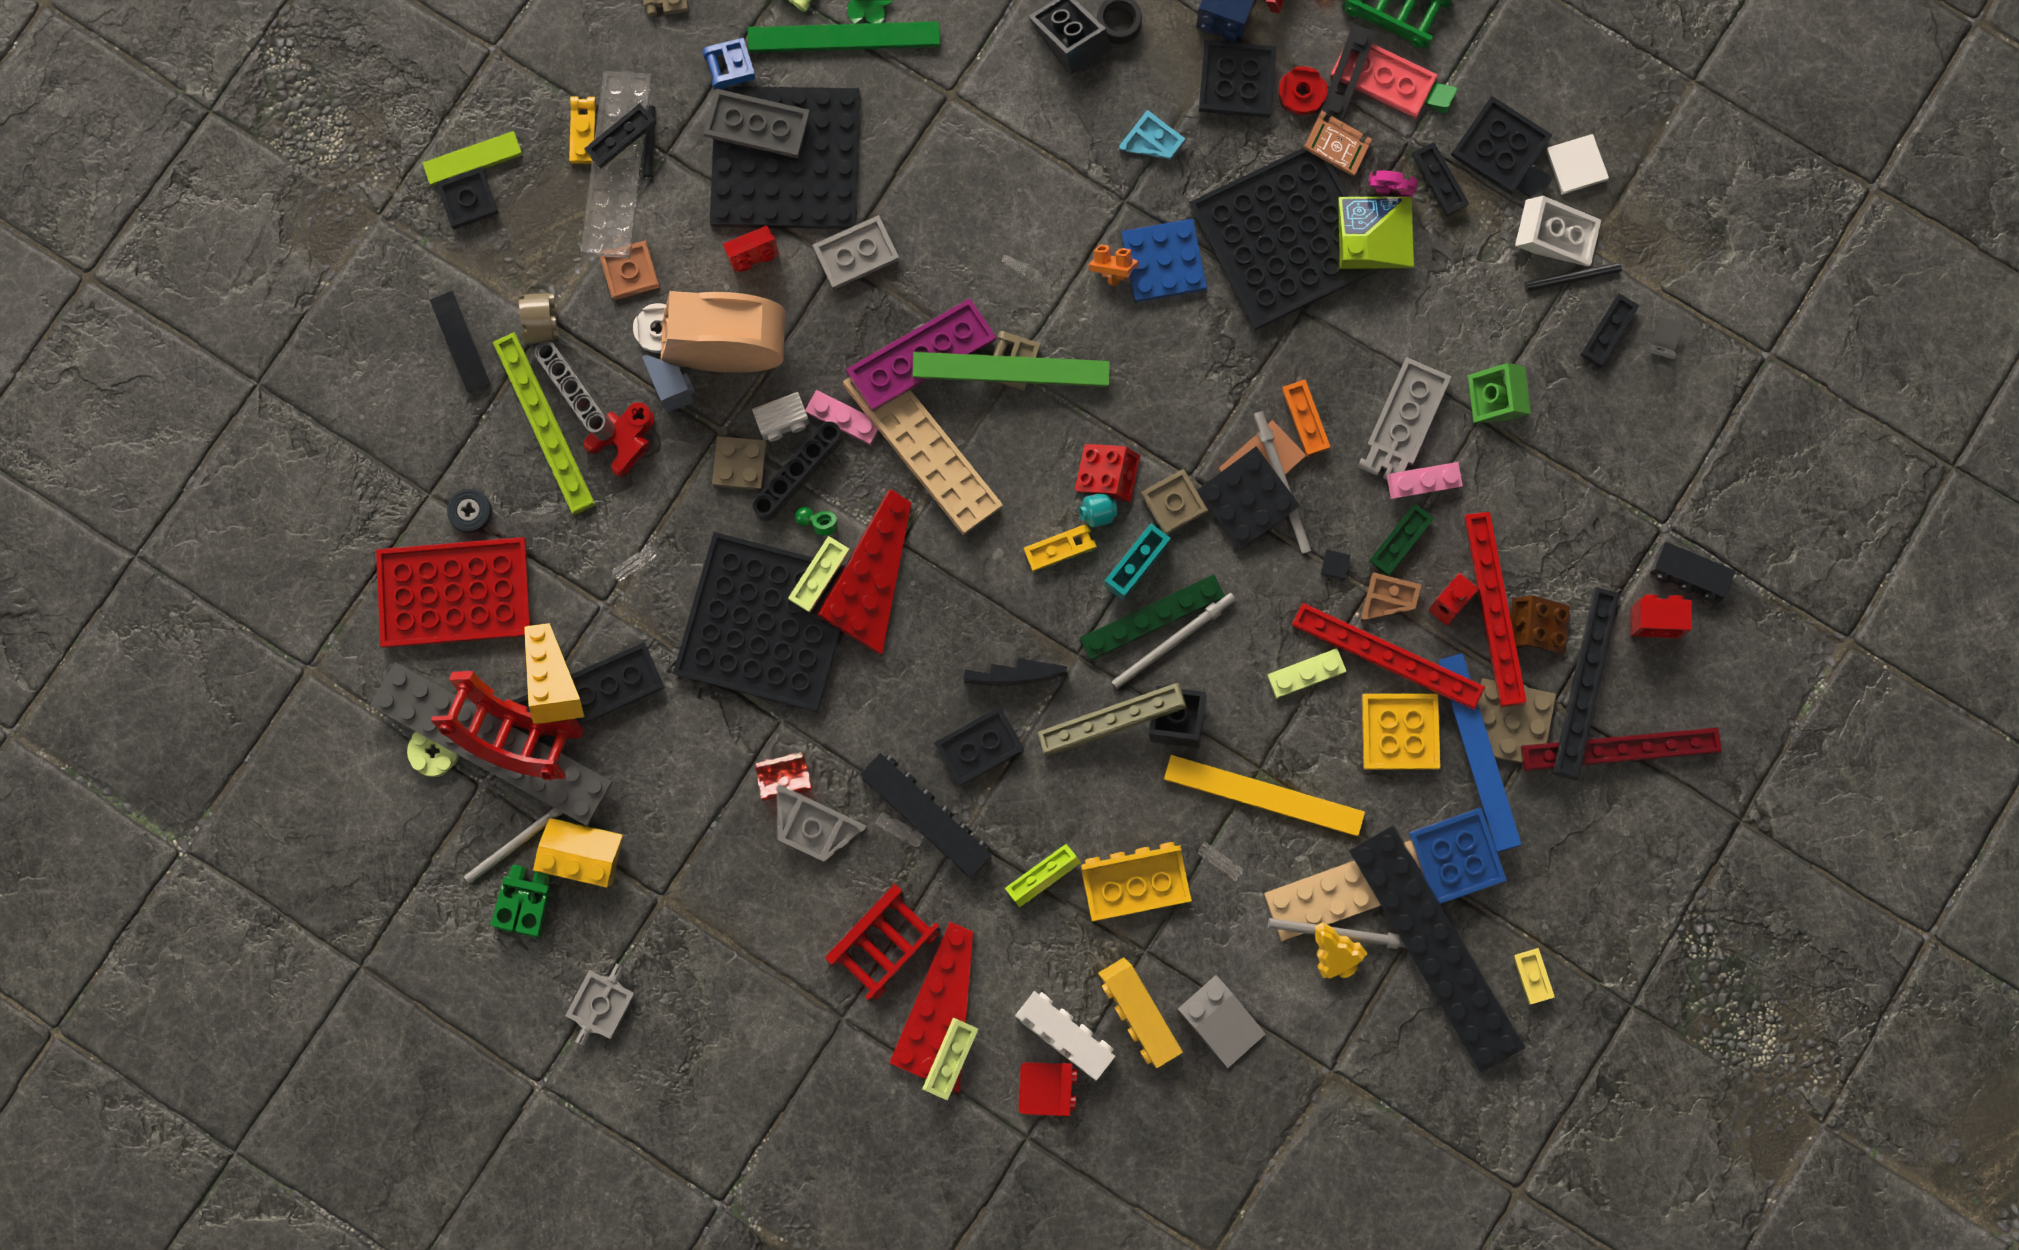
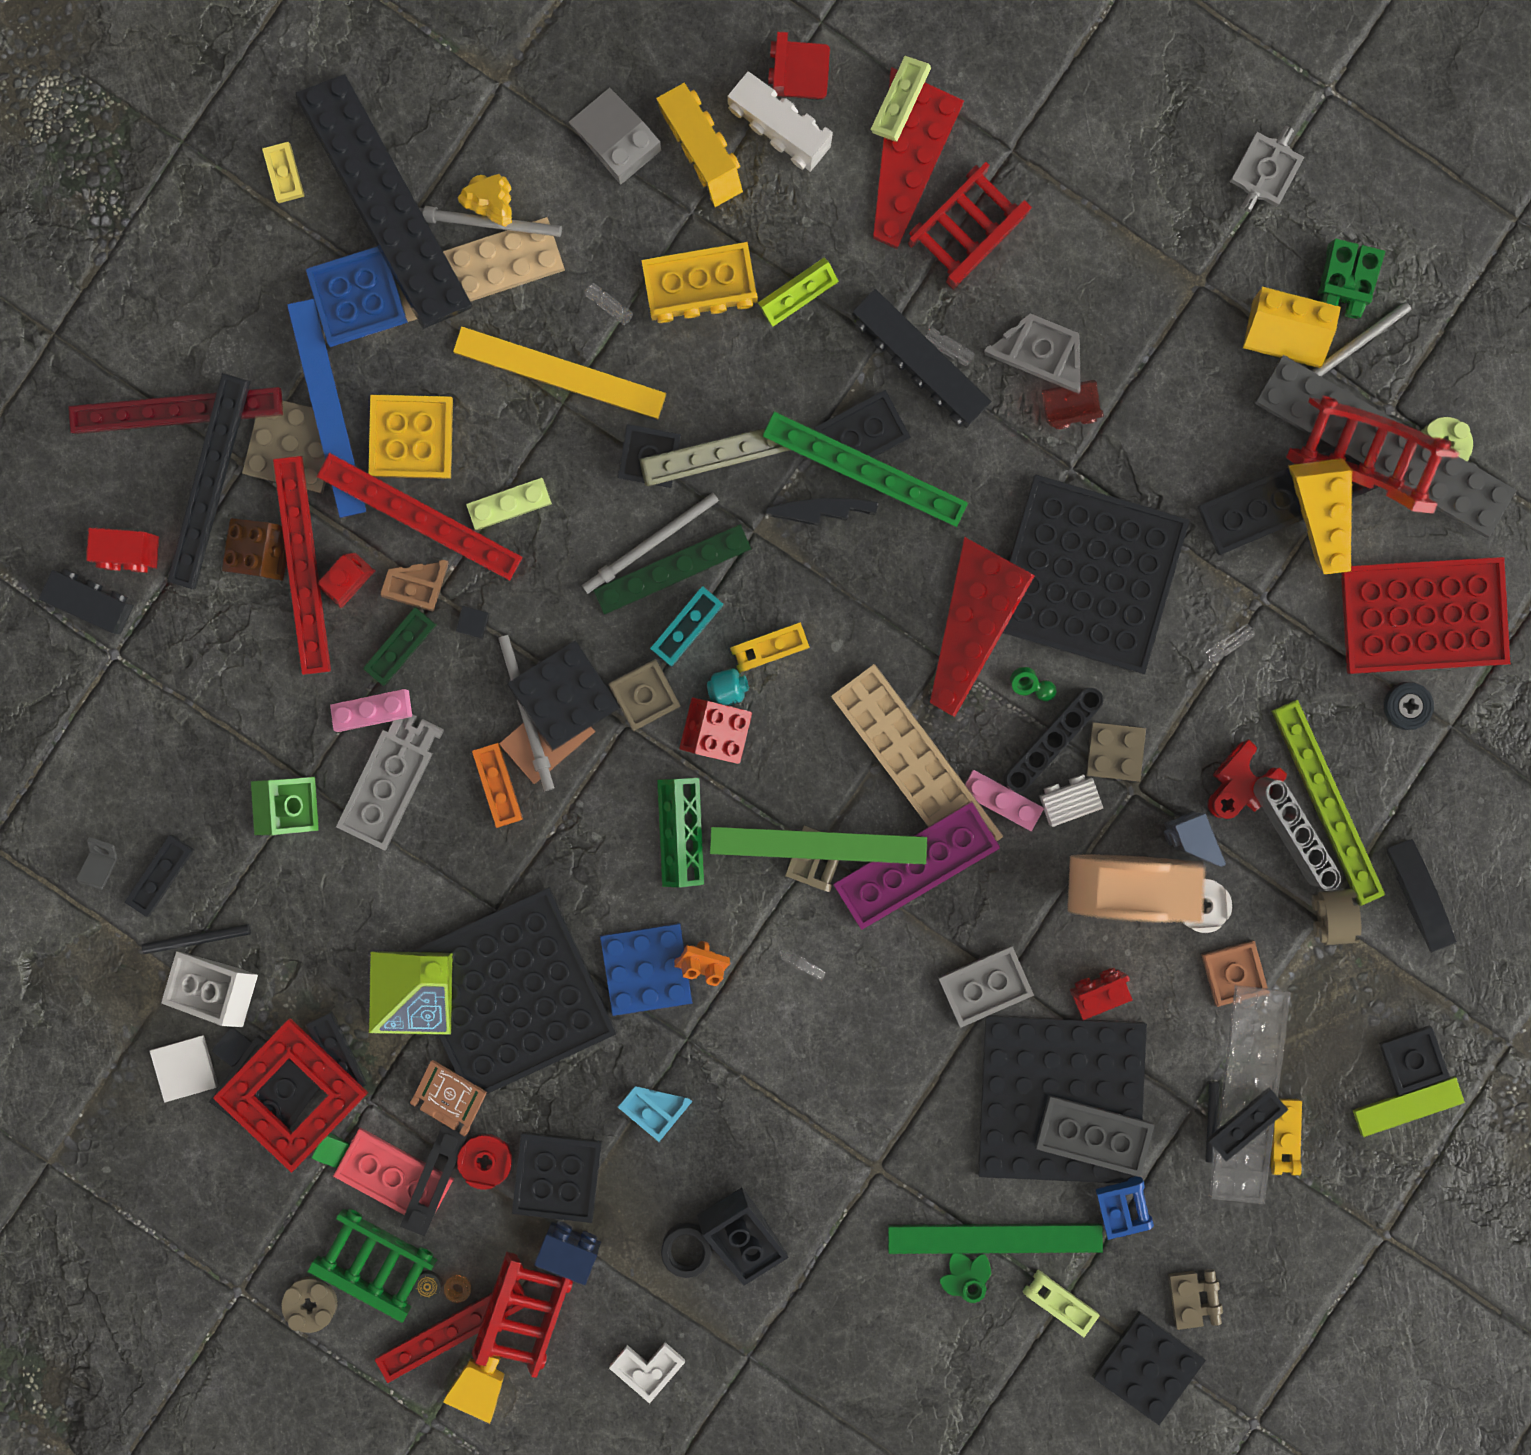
camera: 175 degrees left, 10 degrees up
yellowish green plate [788,536,850,613] -> none
dark pink plate [1368,171,1418,198] -> none
none -> red plate [213,1018,368,1173]
none -> green fence [657,778,704,887]
none -> green plate [762,411,968,527]

